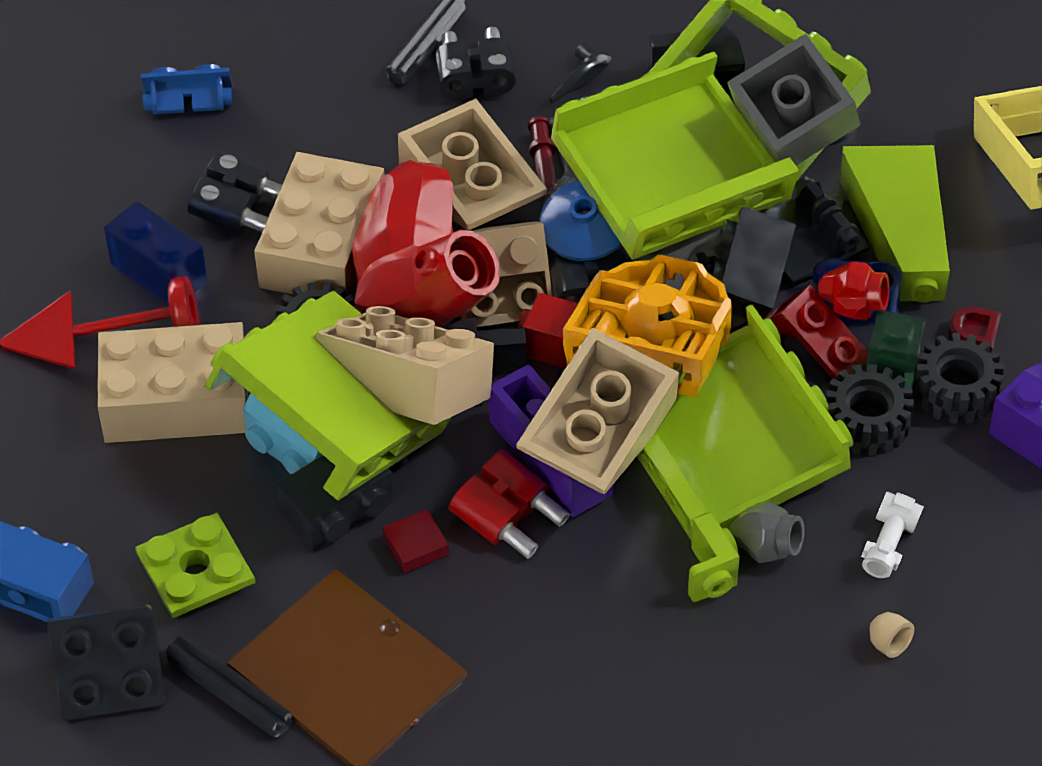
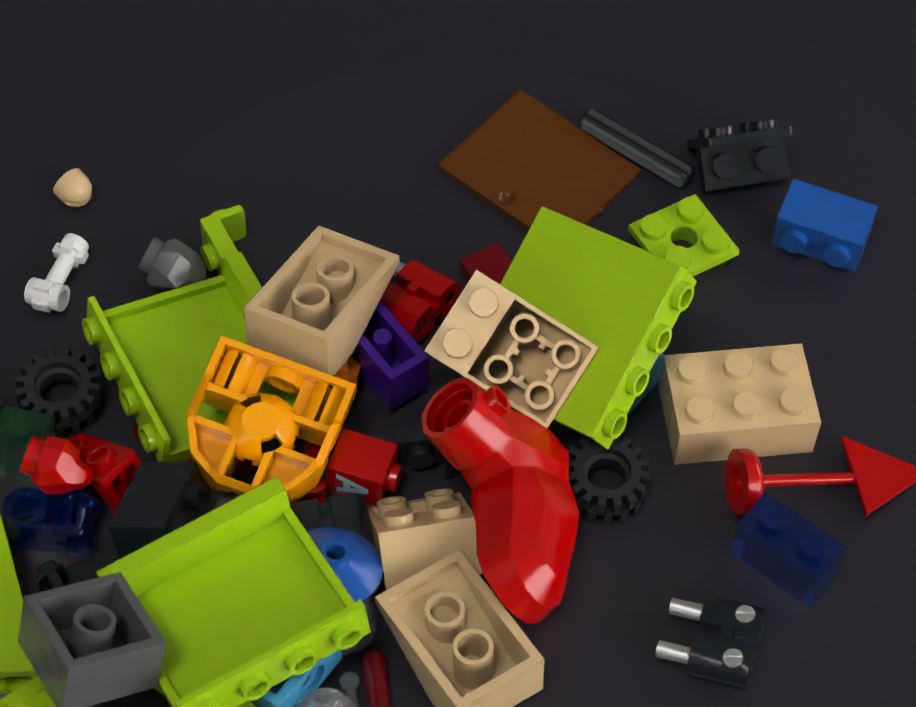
camera: 175 degrees right, 5 degrees up
tan brick [254,152,384,296] -> none

